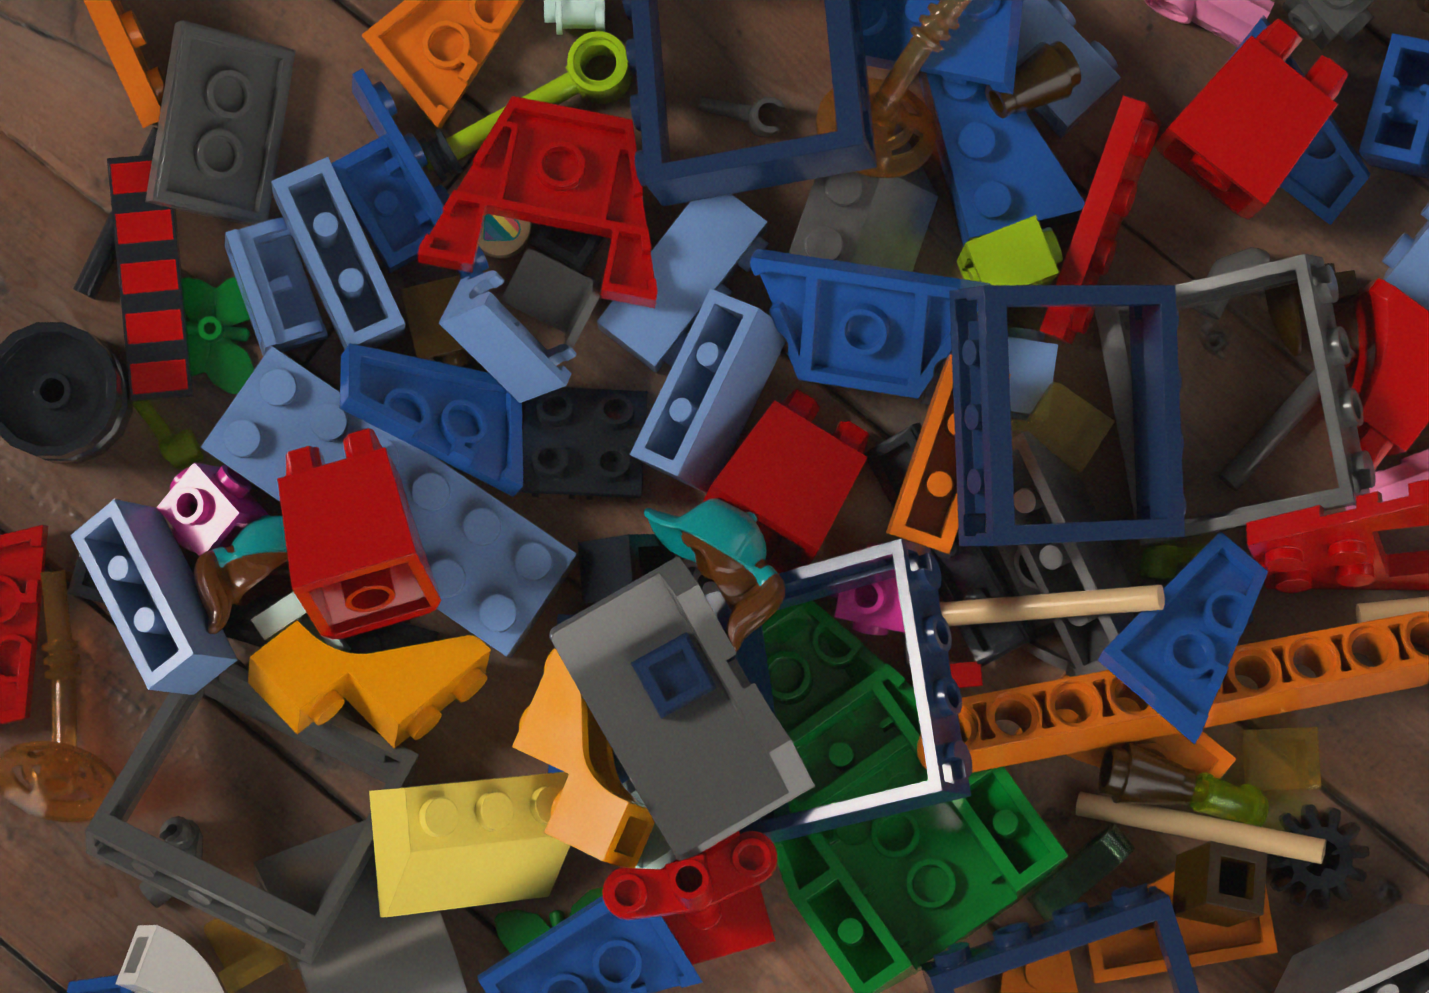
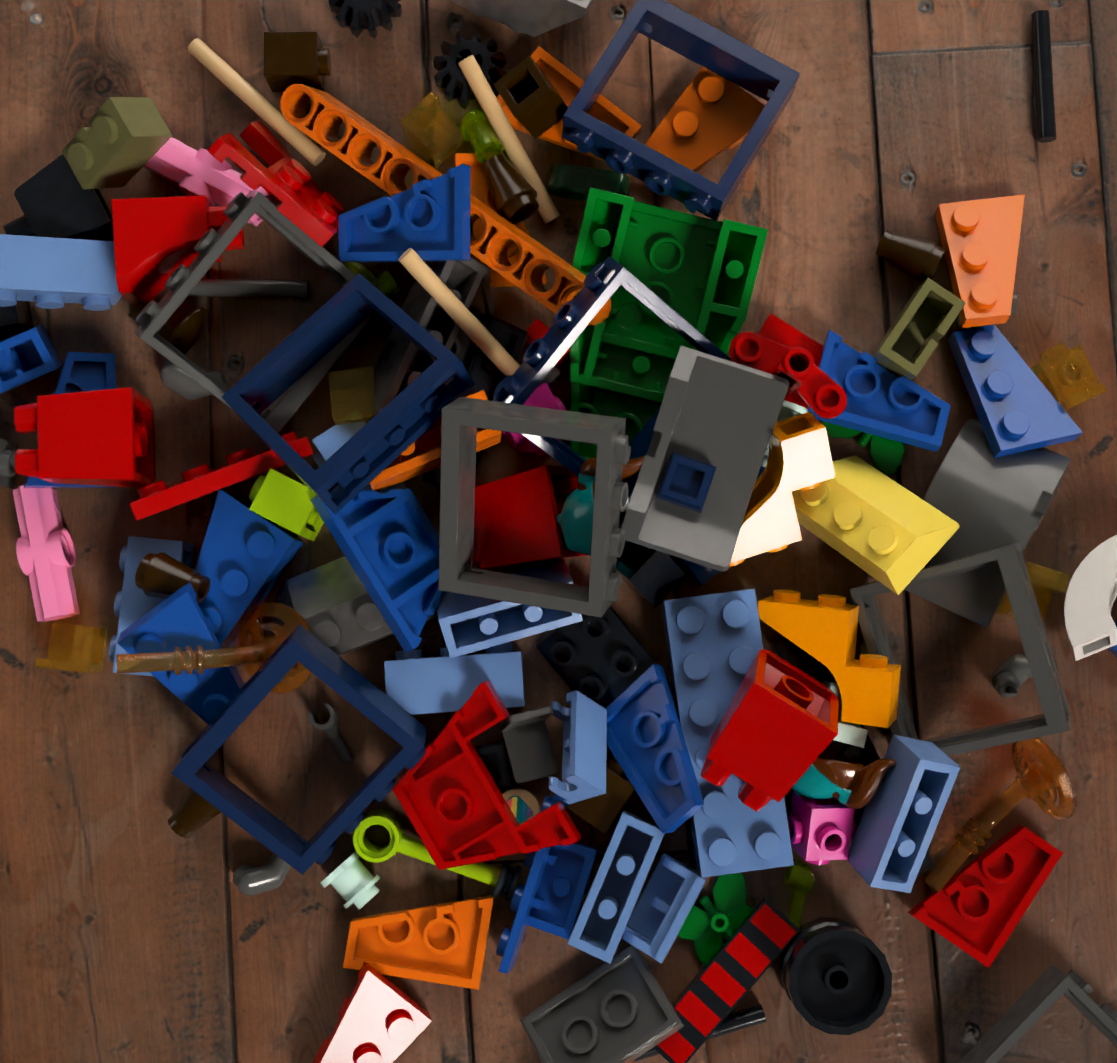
camera: 135 degrees left, 0 degrees up
none -> dark grey window [439,397,631,617]

